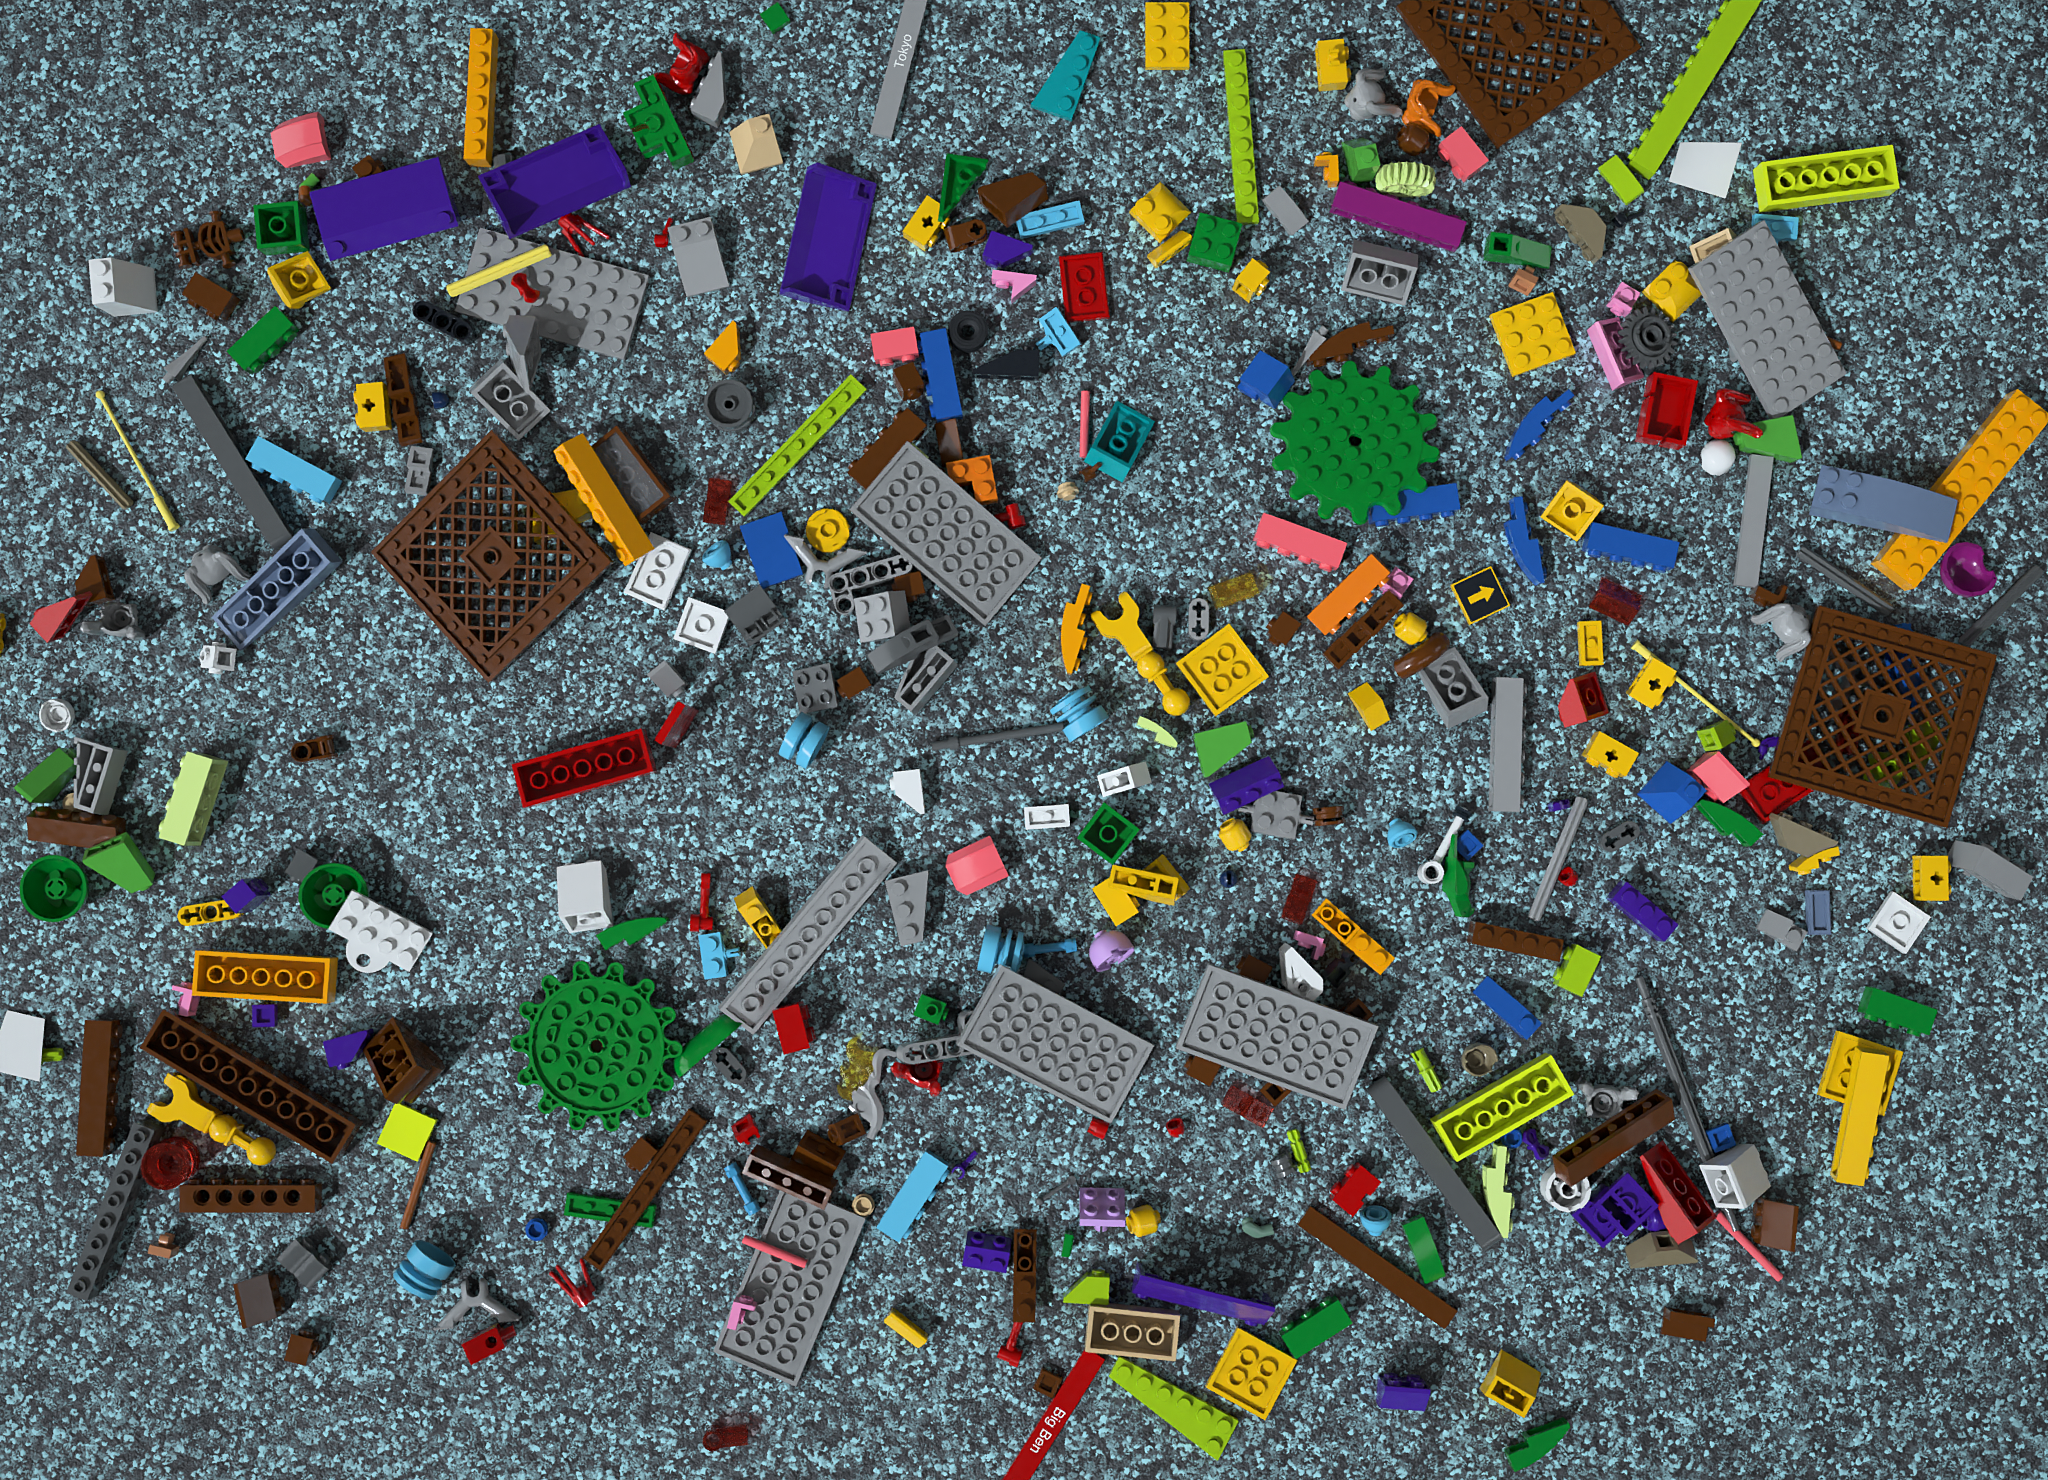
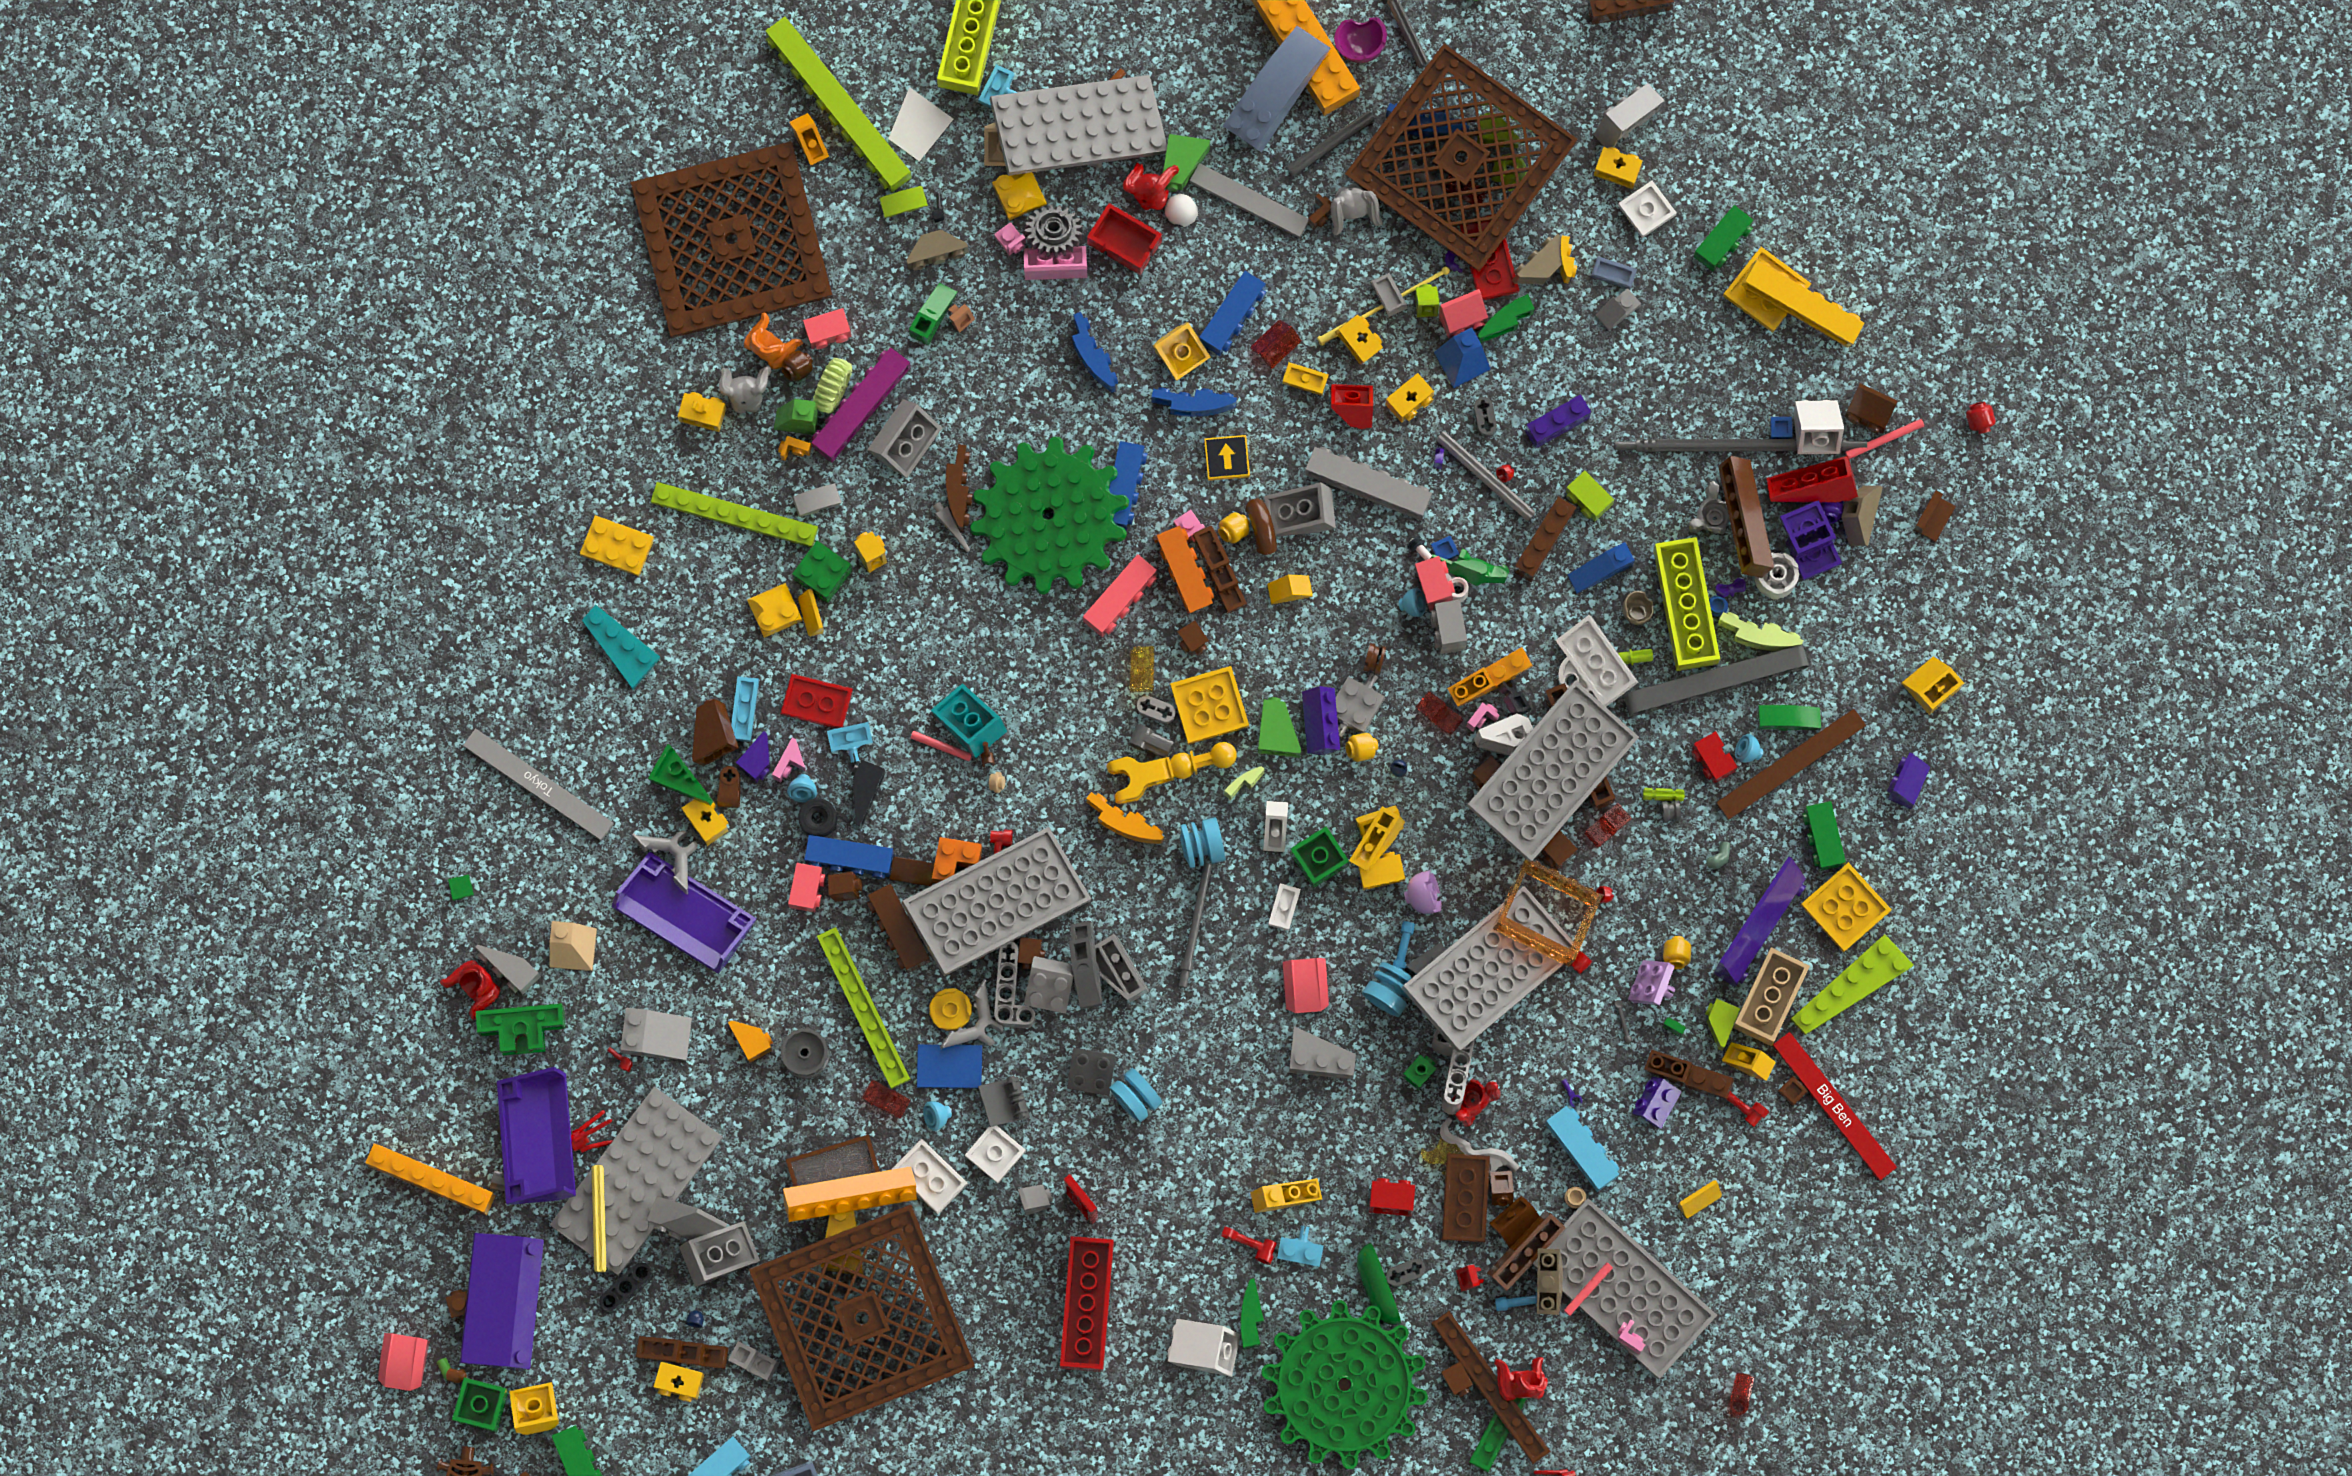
camera: 70 degrees left, 10 degrees down
red piece [511,273,540,303] -> none
light grey plate [718,835,897,1035] -> none
reddish brown brick [836,666,873,700] -> none
white slope [889,769,926,814] -> none
blue plate [1237,350,1295,409] -> none
yellow plate [1489,292,1576,377] -> none
green slope [1504,1417,1570,1472] -> none
none -> light grey piece [632,831,698,894]
none -> medium azure brick [787,774,817,802]
none -> light orange slope [789,113,829,165]
none -> light grey tile [1371,273,1408,317]
none -> coral slope [1415,556,1455,612]
none -> light grey brick [1430,600,1467,654]
none -> reddish brown tile [1442,1153,1490,1243]
none -> clear orange window [1493,859,1603,967]
none -> red hair [1494,1357,1548,1401]
none -> dark tan slope [1537,1248,1563,1315]
none -> white plate [1556,615,1639,707]
none -> yellow slope [1722,1042,1776,1081]
none -> red head [1966,401,1996,434]

